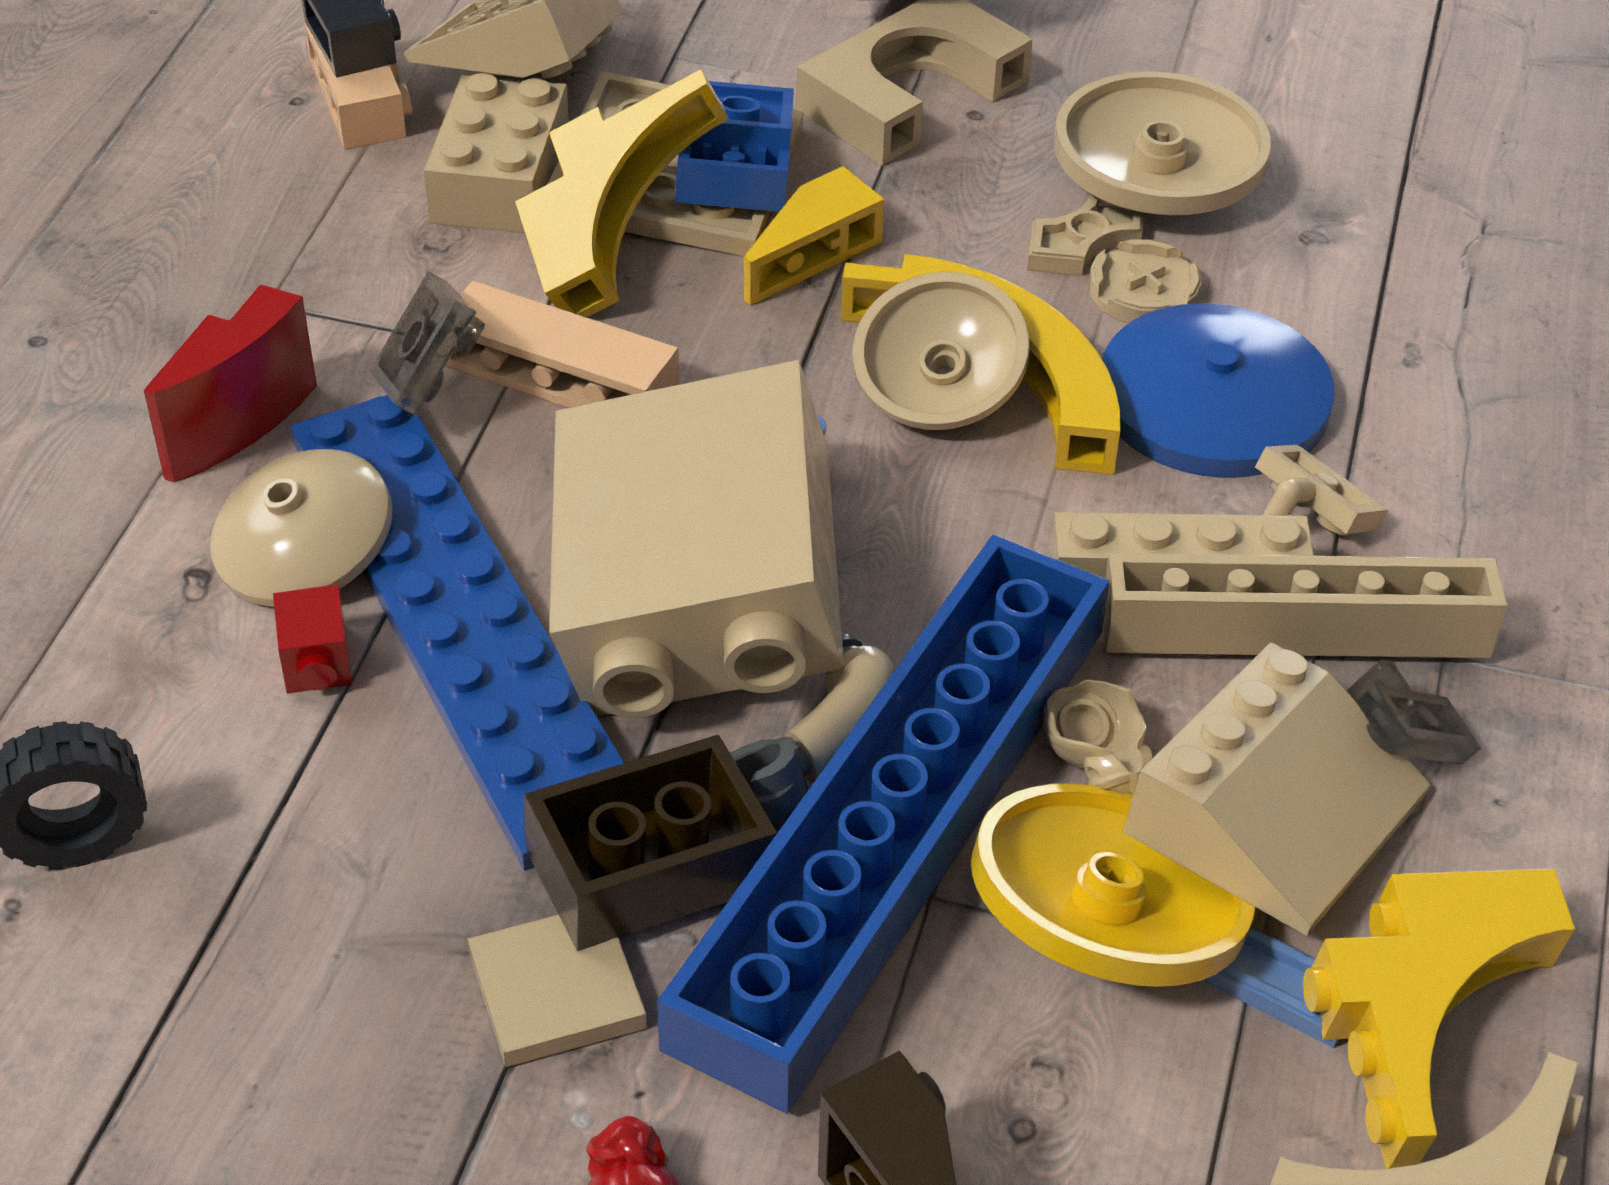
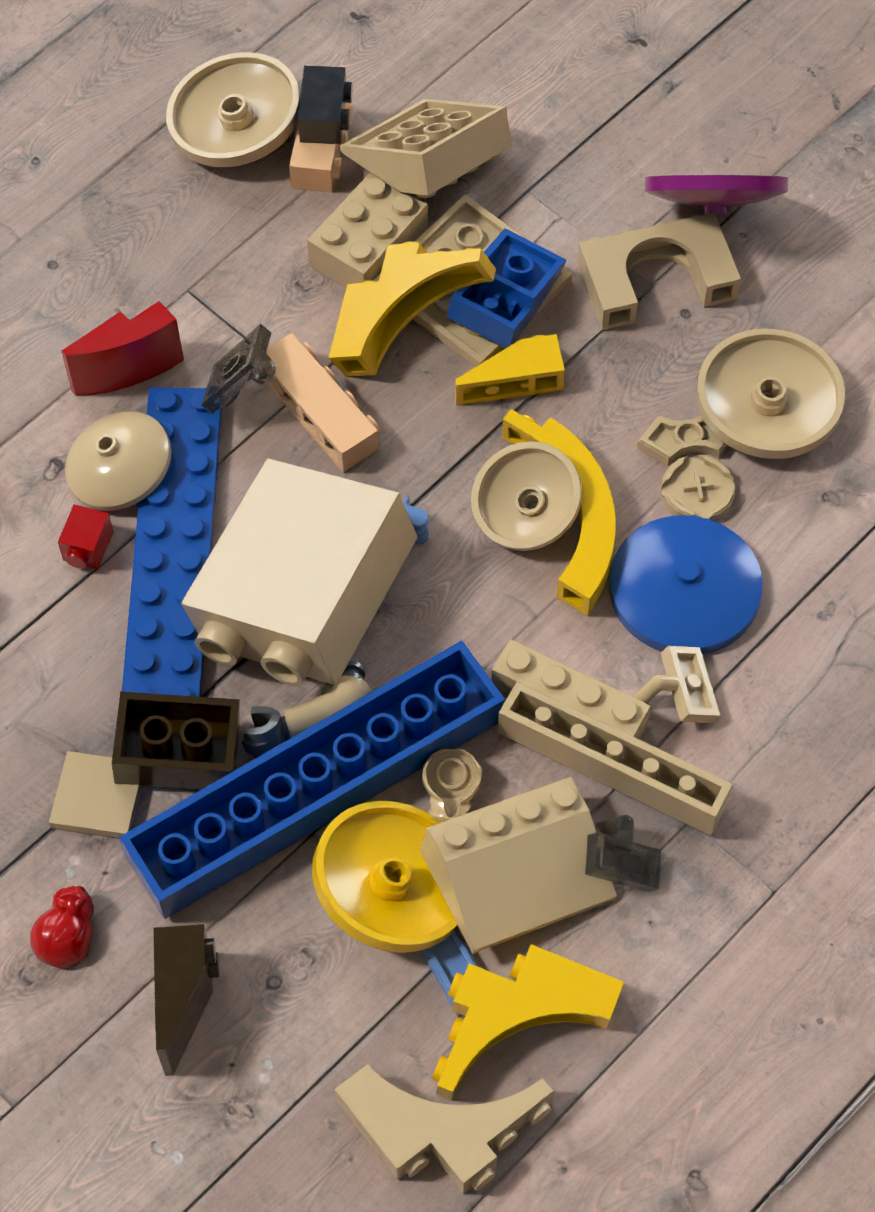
camera: 30 degrees right, 15 degrees up
none -> tan dish [166,52,301,167]

